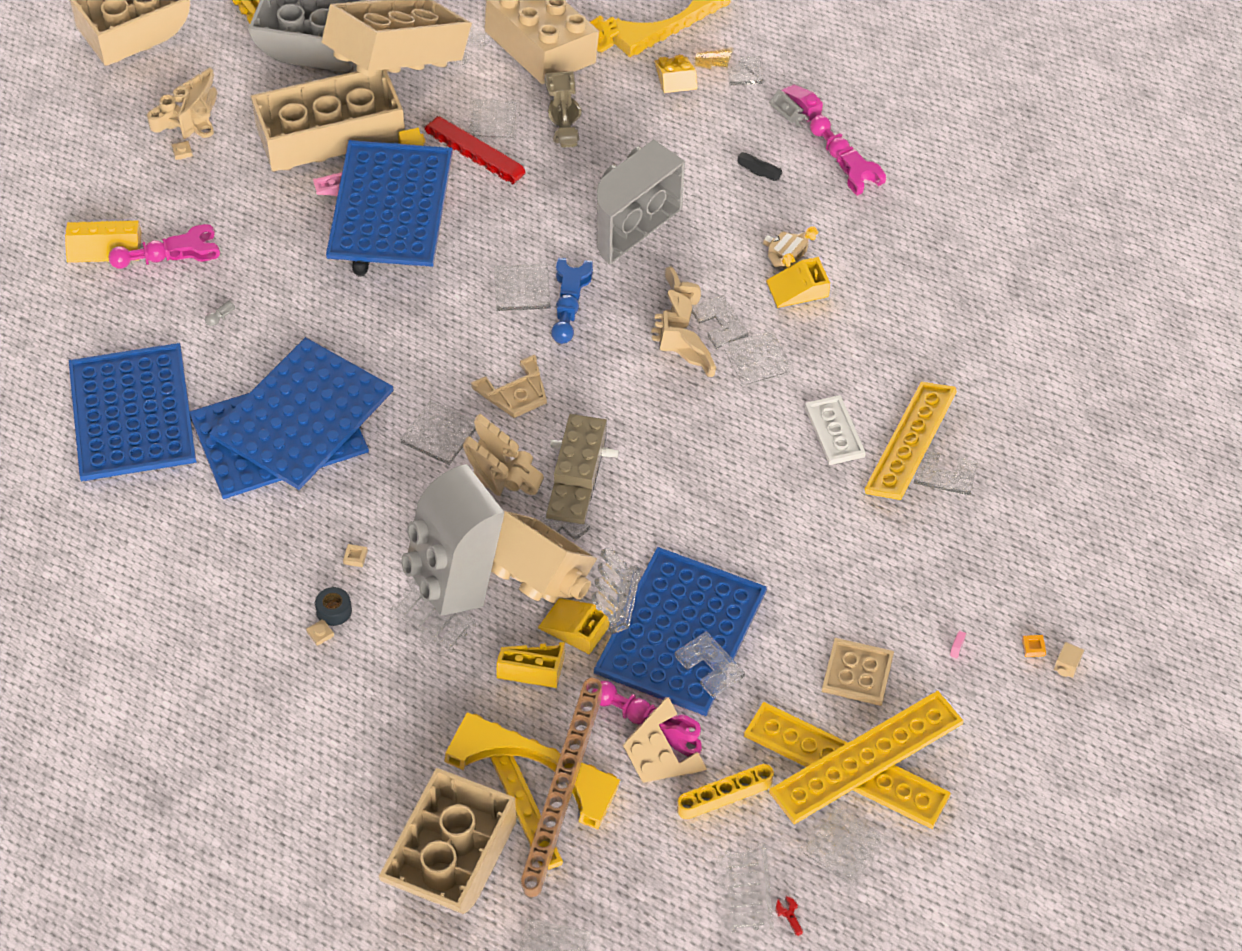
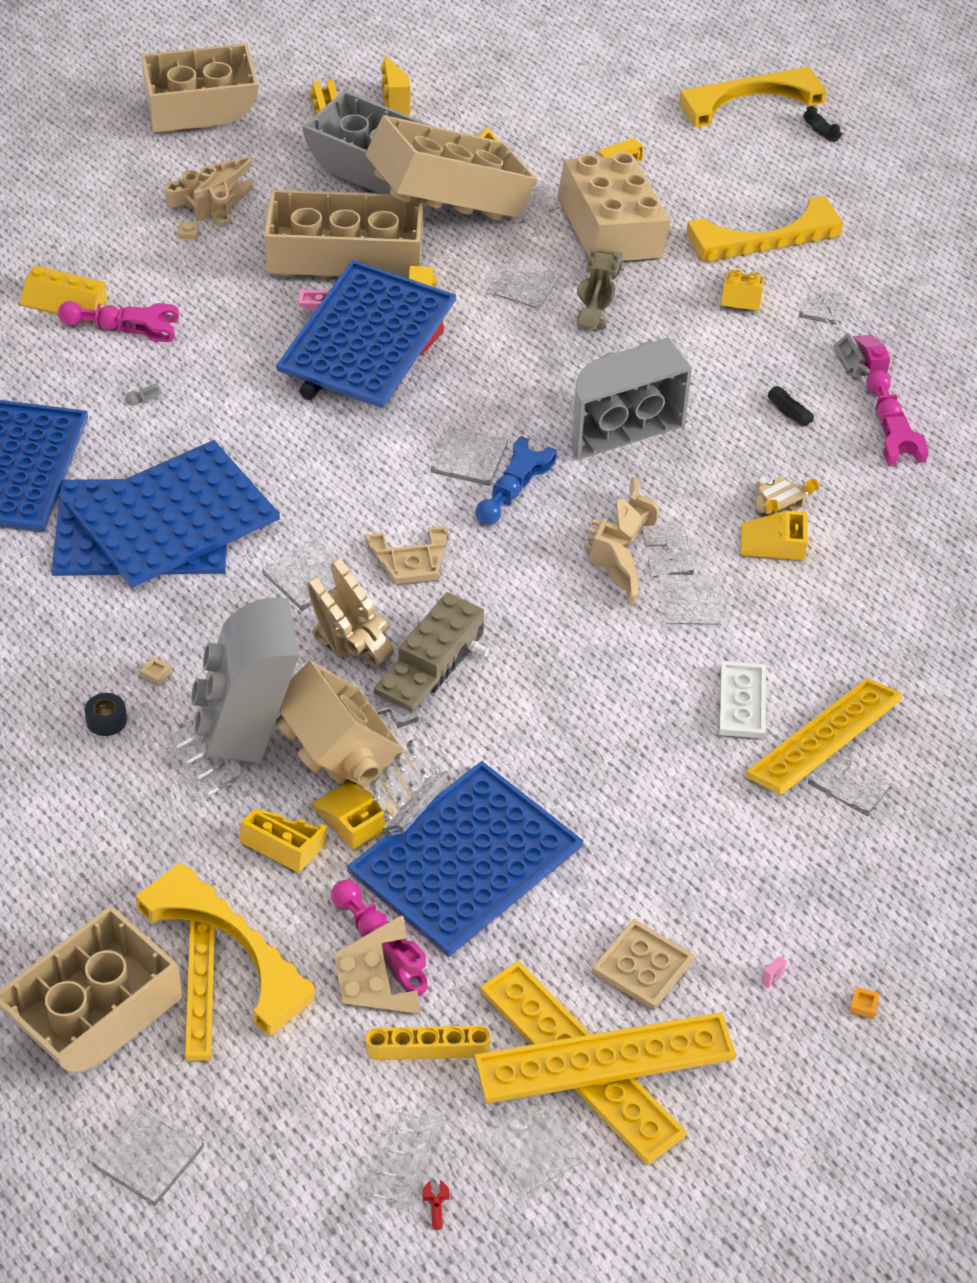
camera: 20 degrees right, 5 degrees down
tan plate [306,620,334,646] -> none
red beam [425,116,526,185] -> none
medium nougat beam [521,678,603,897] -> none
yellow hinge [590,15,620,53] -> none
clear plate [675,631,745,698] -> none
clear yellow slope [695,48,733,69] -> none
tan brick [1054,642,1084,678] -> none

